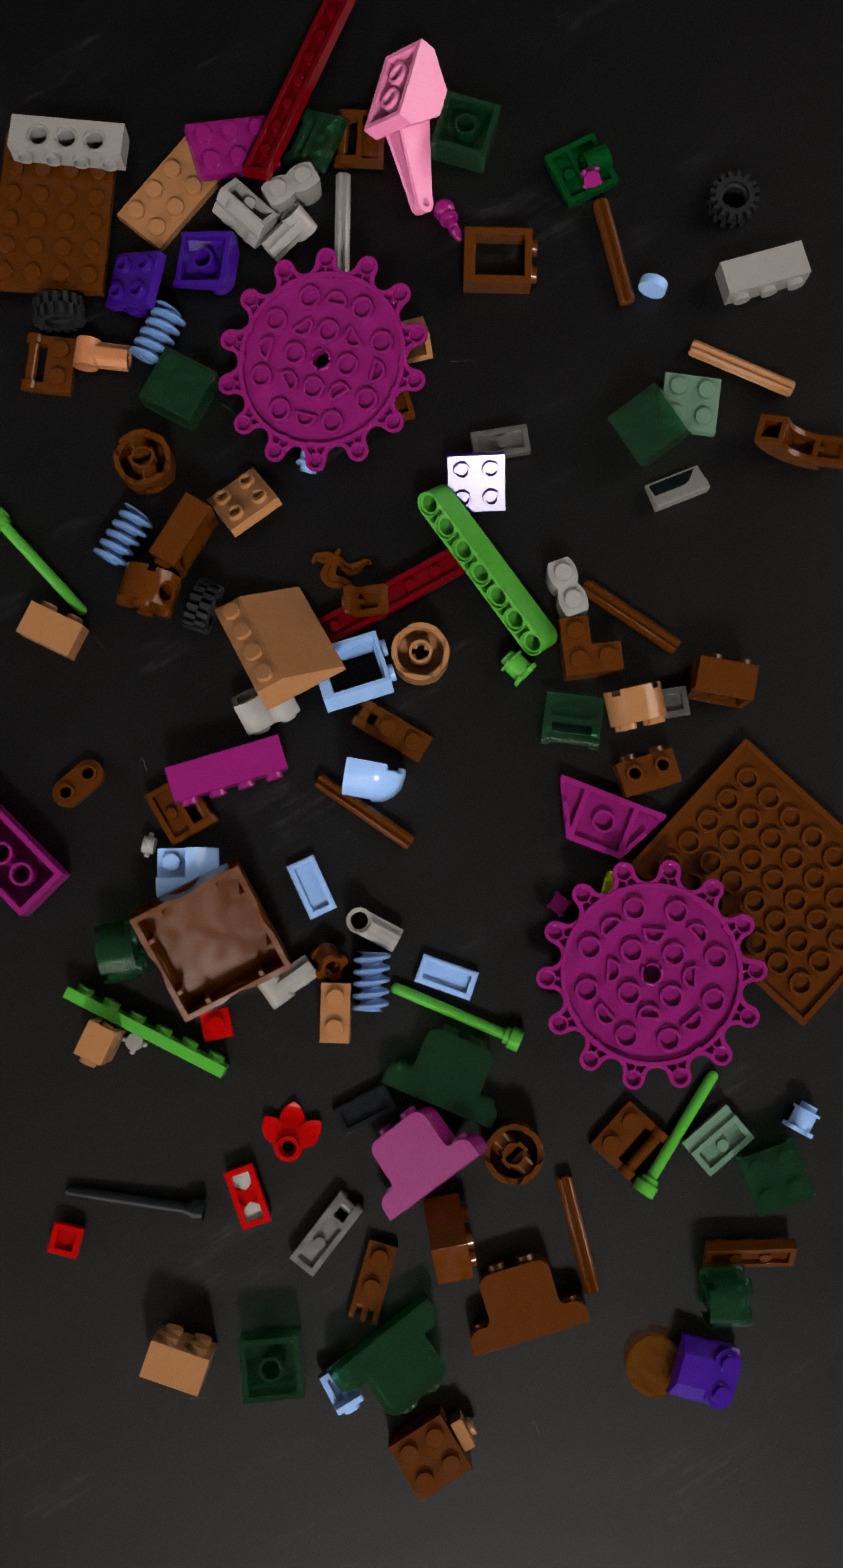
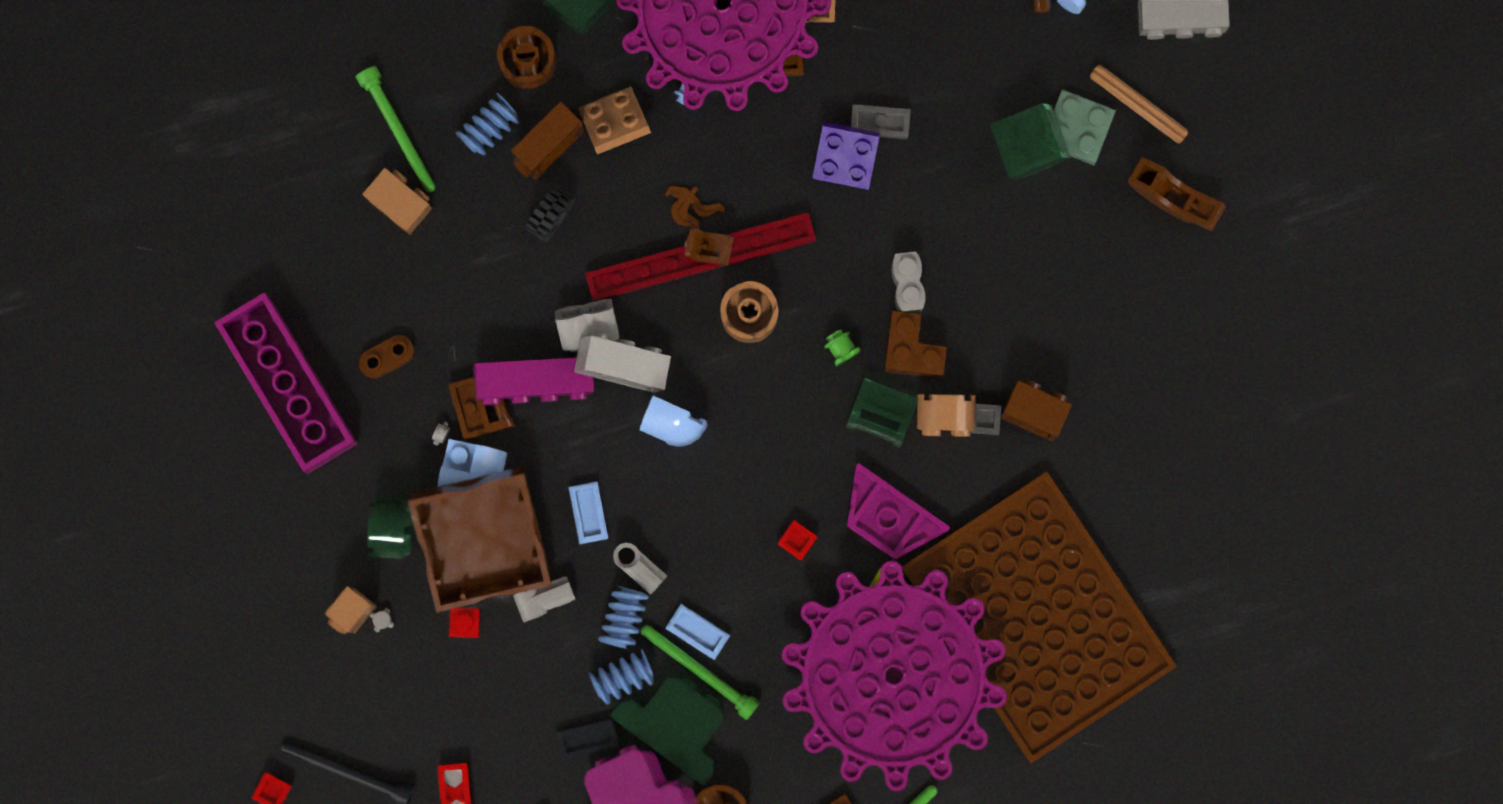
camera: 15 degrees right, 0 degrees up
bright green plate [63,983,229,1078] -> none
reddish brown brick [115,562,182,619] -> none
medium nougat slope [214,586,346,711] -> none
red plate [262,1101,322,1162] -> none
reddish brown brick [310,943,348,981] -> none
reddish brown axle [314,774,414,849] -> none
light blue window [319,630,397,713] -> none
medium nougat brick [319,981,352,1044] -> none
reddish brown plate [349,700,433,764] -> none
bright green beam [417,484,558,656] -> none
magenta piece [546,891,572,917] -> none
reddish brown axle [582,579,681,653] -> none
reddish brown brick [612,745,682,799] -> none
light grey slope [644,465,710,512] -> none
none -> light grey brick [574,332,671,393]
none -> medium blue piece [588,649,654,704]
none -> red plate [777,520,818,561]

